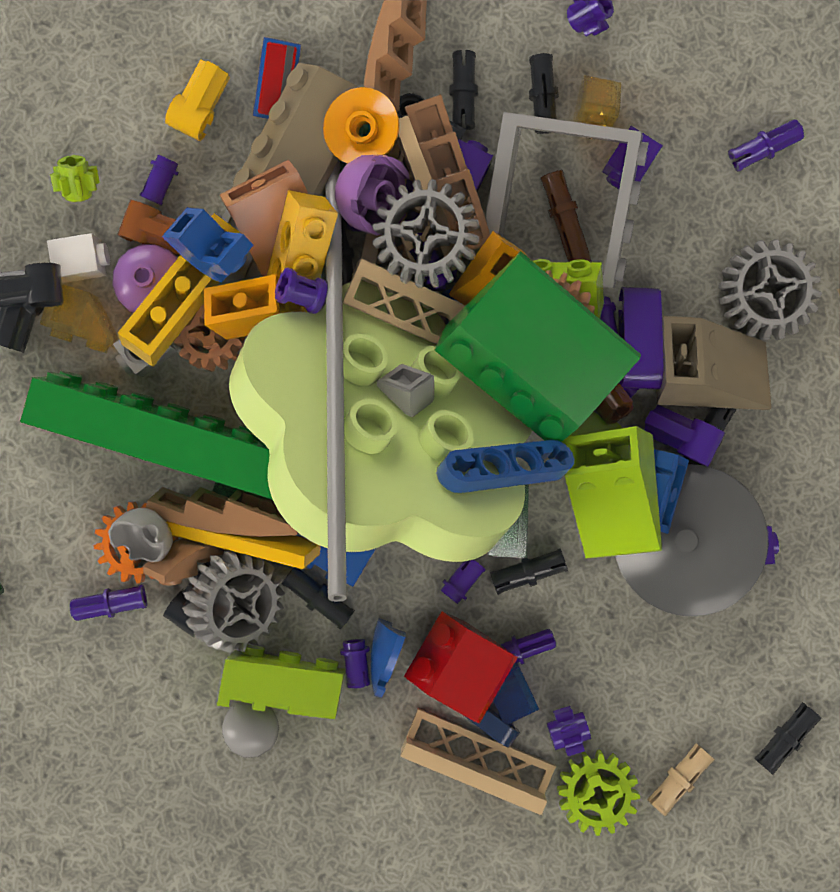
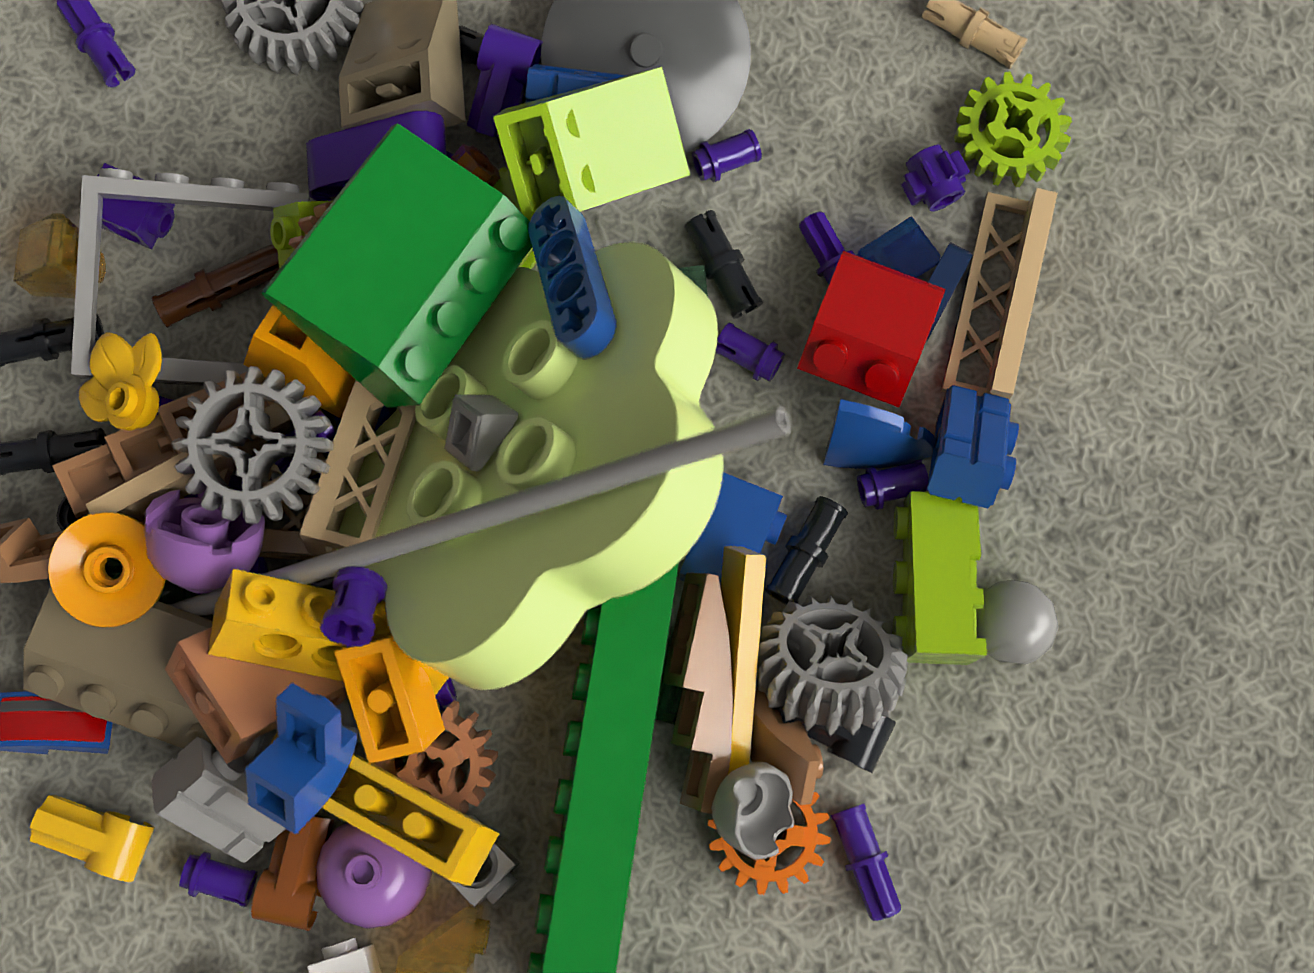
camera: 90 degrees left, 10 degrees down
none -> yellow plate [79,332,162,431]
none -> light grey brick [151,737,286,863]
none -> dark purple pin [692,129,762,182]
none -> blue brick [927,385,1019,508]

